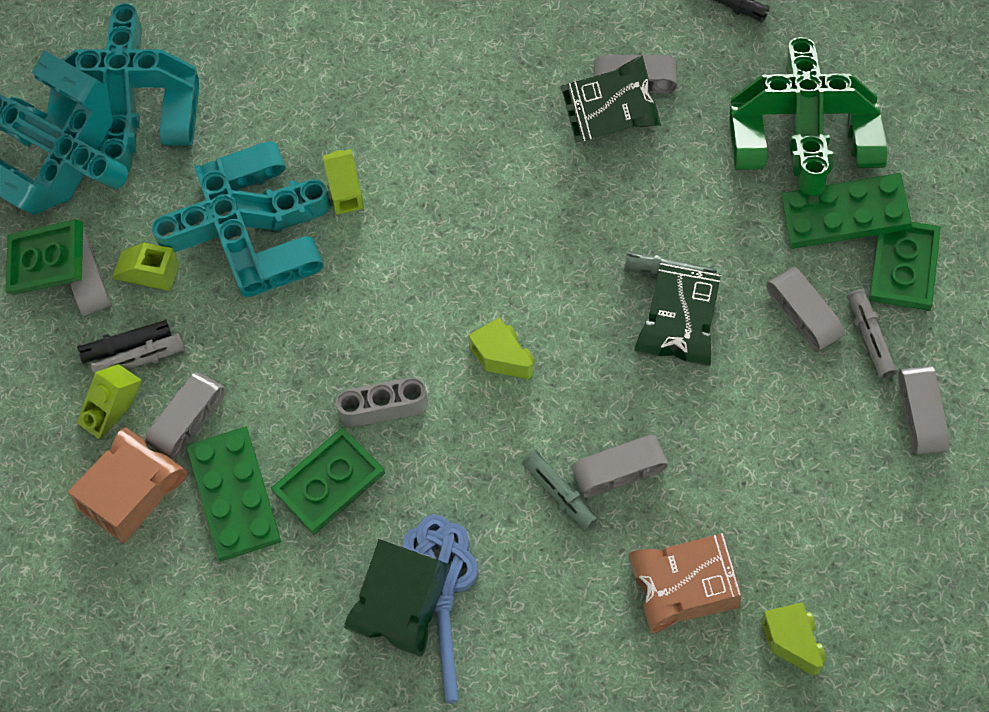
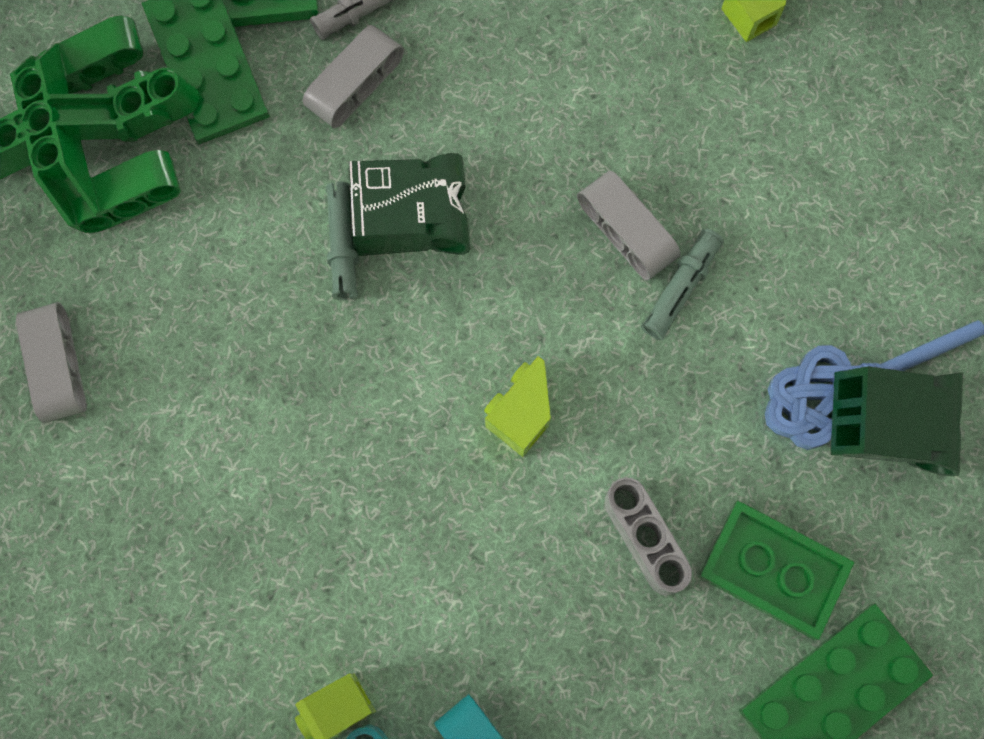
camera: 110 degrees left, 10 degrees up
dark green piece [560,55,661,142] -> none
nougat piece [628,533,741,634] -> none

